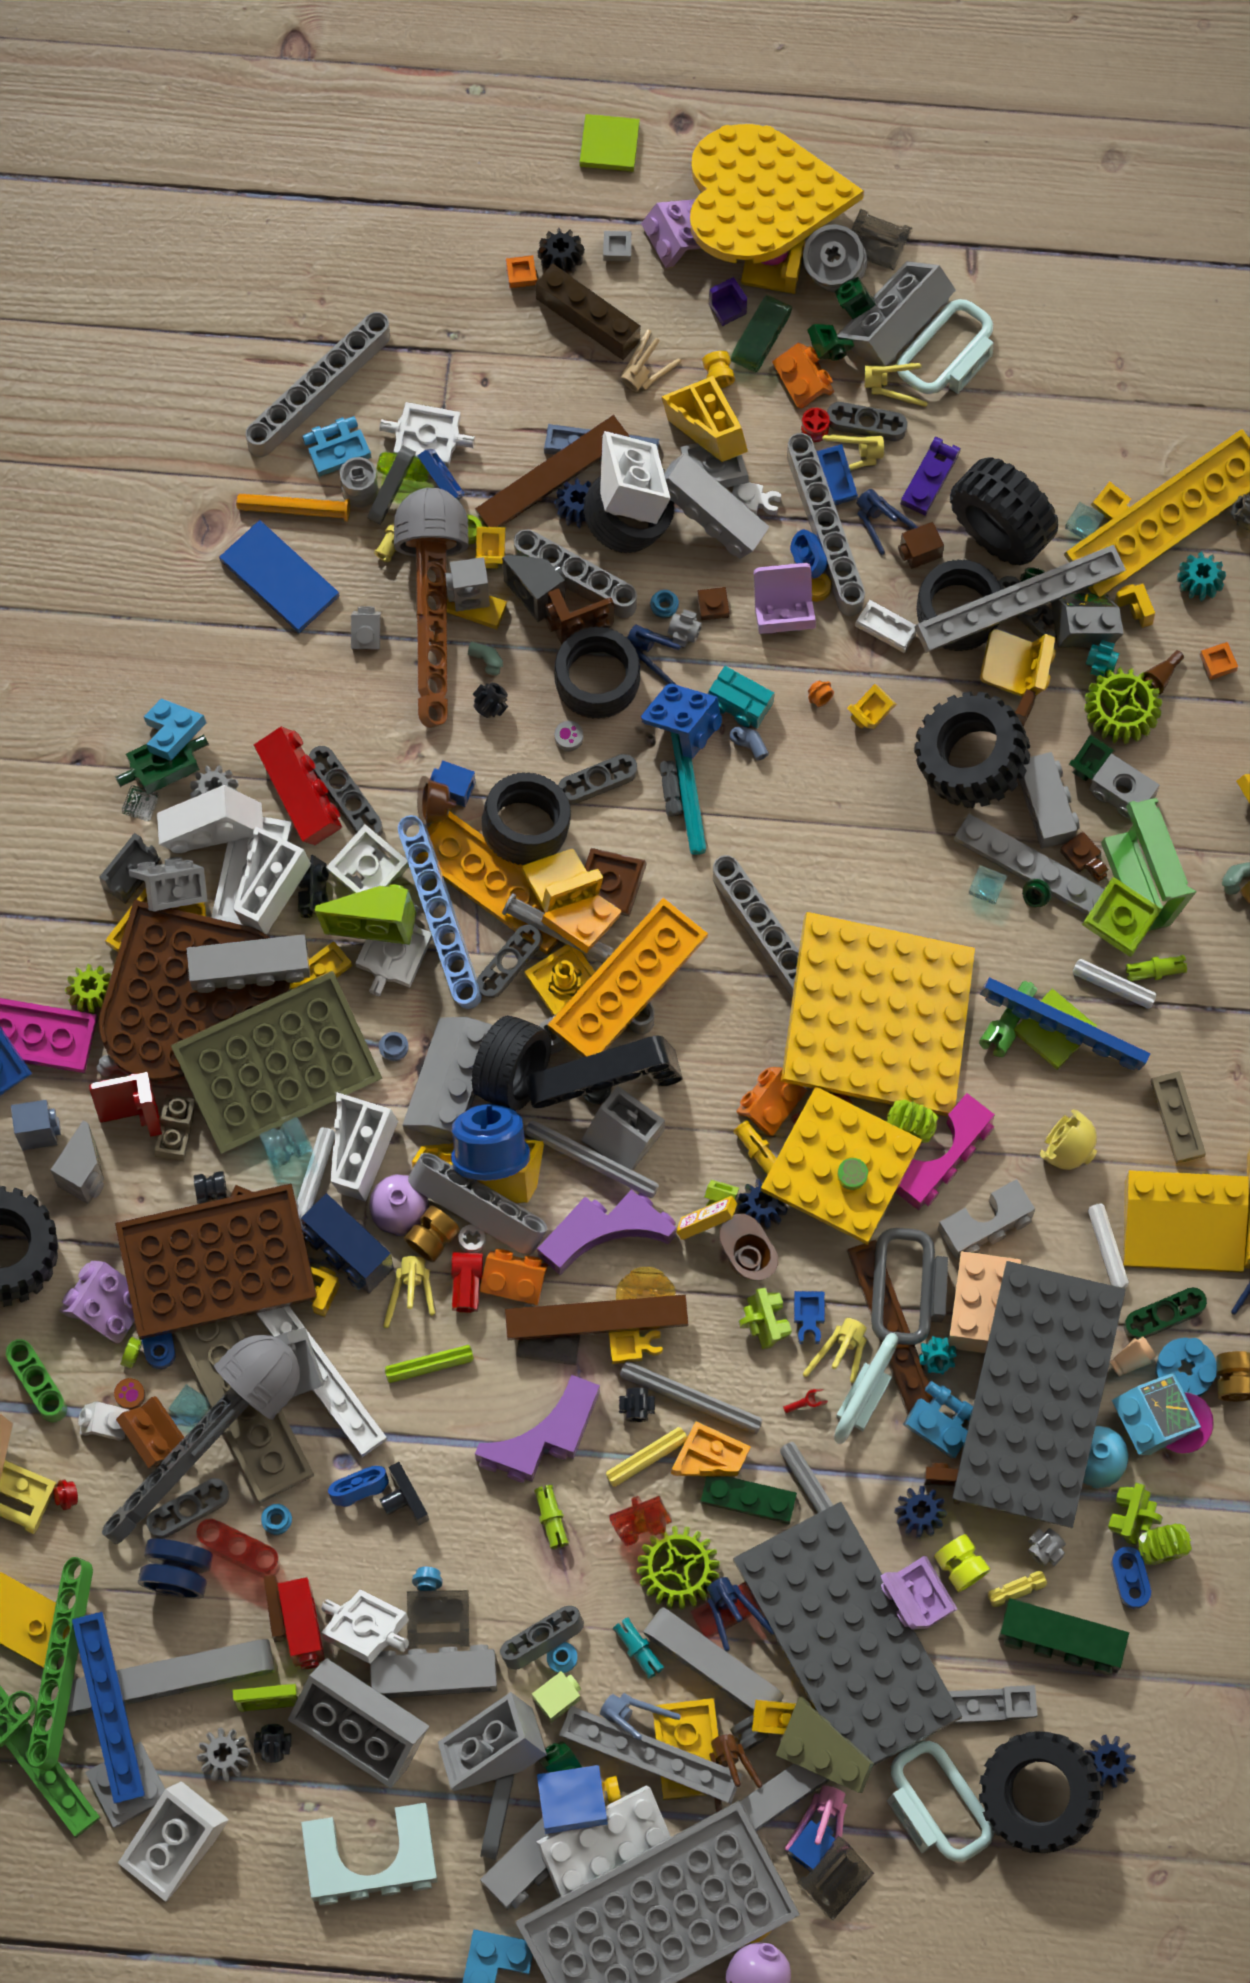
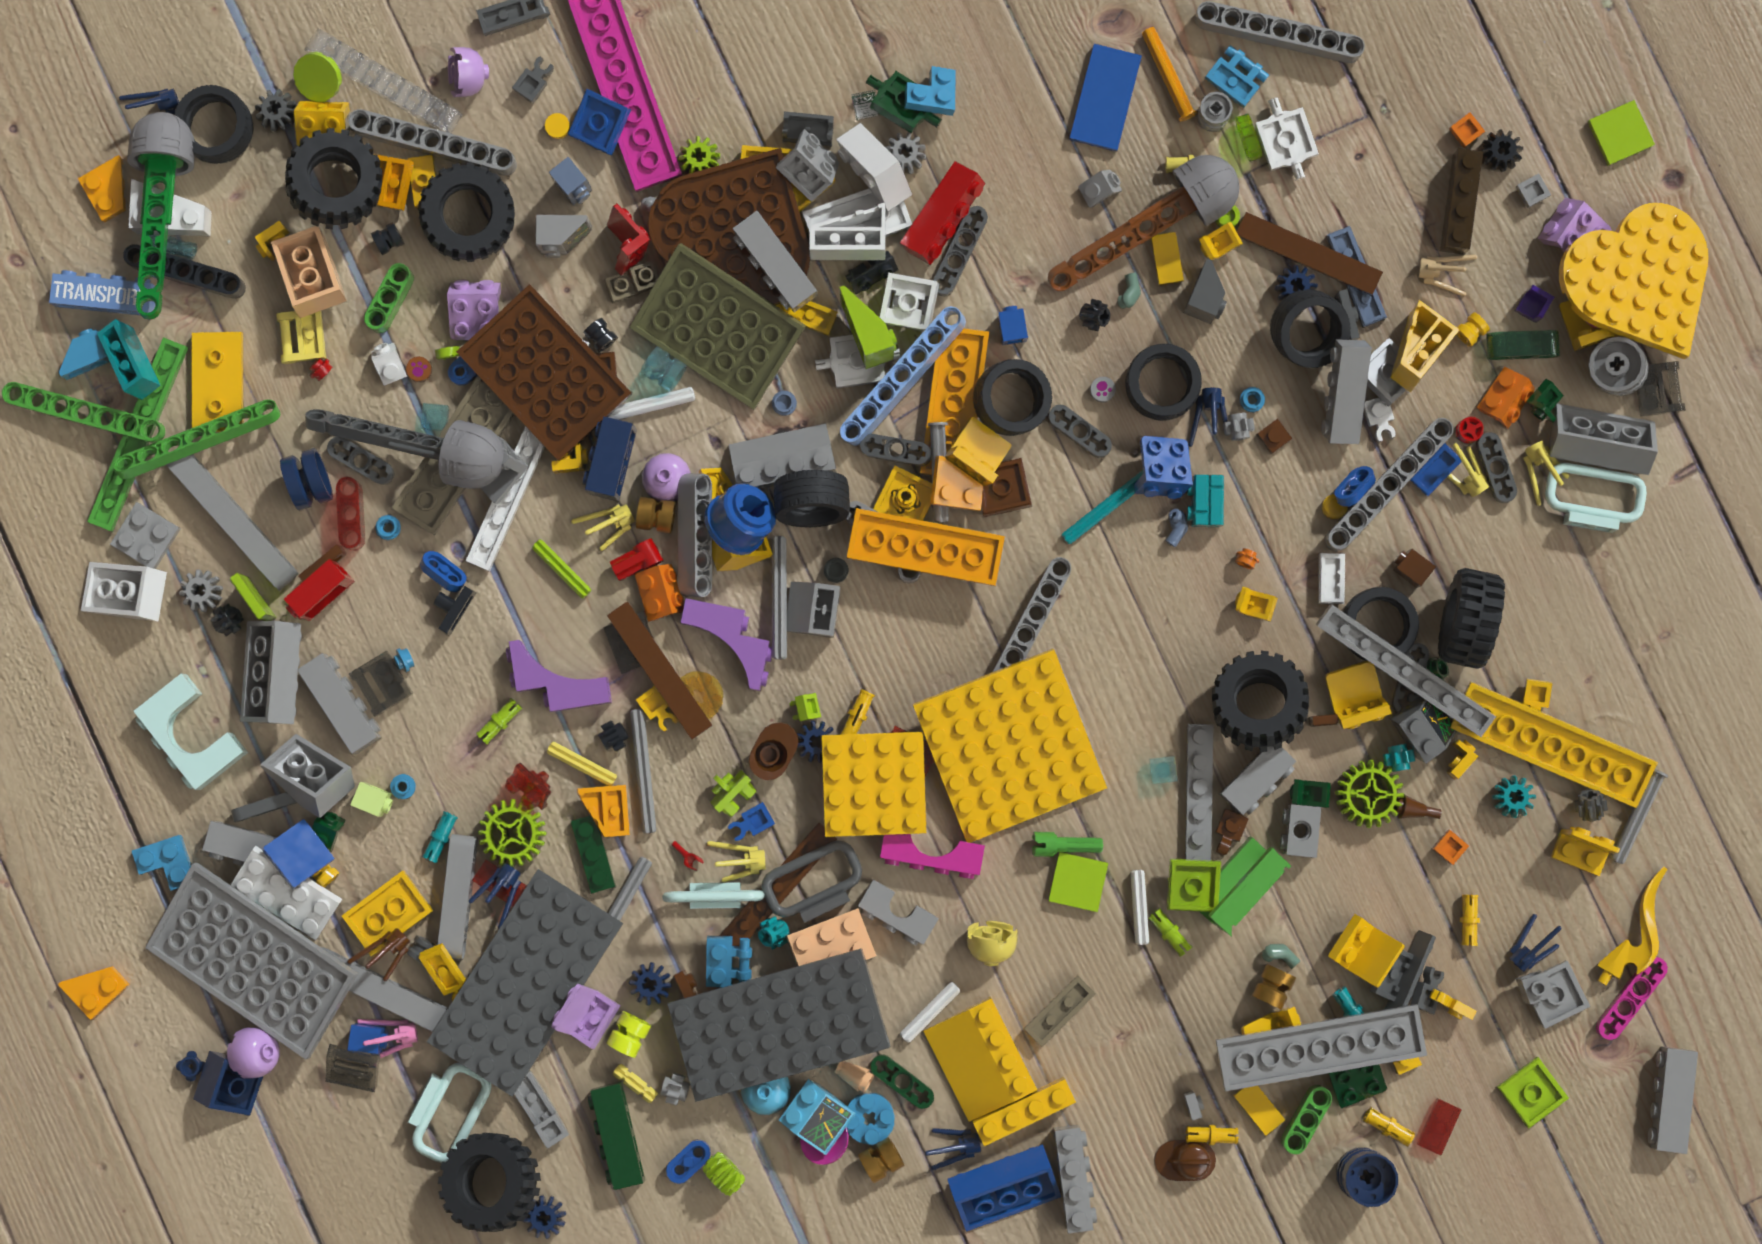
camera: 65 degrees right, 15 degrees up
blue plate [72,1612,146,1804] -> none
dark orange bracket [116,1396,184,1468] -> none
white plate [321,1590,409,1664] -> none
white wedge [331,1093,398,1202] -> none
dark grey beam [367,445,416,525] -> none
blue tile [417,449,465,500] -> none
reddish brown piece [417,776,456,826] -> none
light grey brick [445,557,490,612] -> none
white bush [458,1224,486,1253] -> none
dark grey beam [500,1606,584,1669] -> none
light grey beam [514,529,637,618] -> none
black beam [525,1035,683,1109] -> none
reddish brown bracket [545,588,614,645] -> none
light grey plate [559,1706,742,1804] -> none
white slope [600,431,670,524] -> none
sand blue plant [600,1693,681,1740] -> none
dark grey axle [660,761,682,817] -> none
yellow tile [676,1196,737,1240] -> none
orange bracket [736,1067,807,1136] -> none
lavender bracket [754,563,816,634] -> none
olive wing [776,1697,874,1793] -> none
dark green bracket [834,277,876,320] -> none
bright green tile [837,1158,868,1190] -> none
dark blue plant [856,489,918,555] -> none
lime gear [887,1100,938,1143] -> none
dark purple plate [900,436,961,516] -> none
blue plate [980,977,1151,1070] -> none
dark green plate [1022,879,1052,908] -> none
clear light blue plate [1065,502,1104,539] -> none
lime hips [1108,1483,1163,1545] -> none

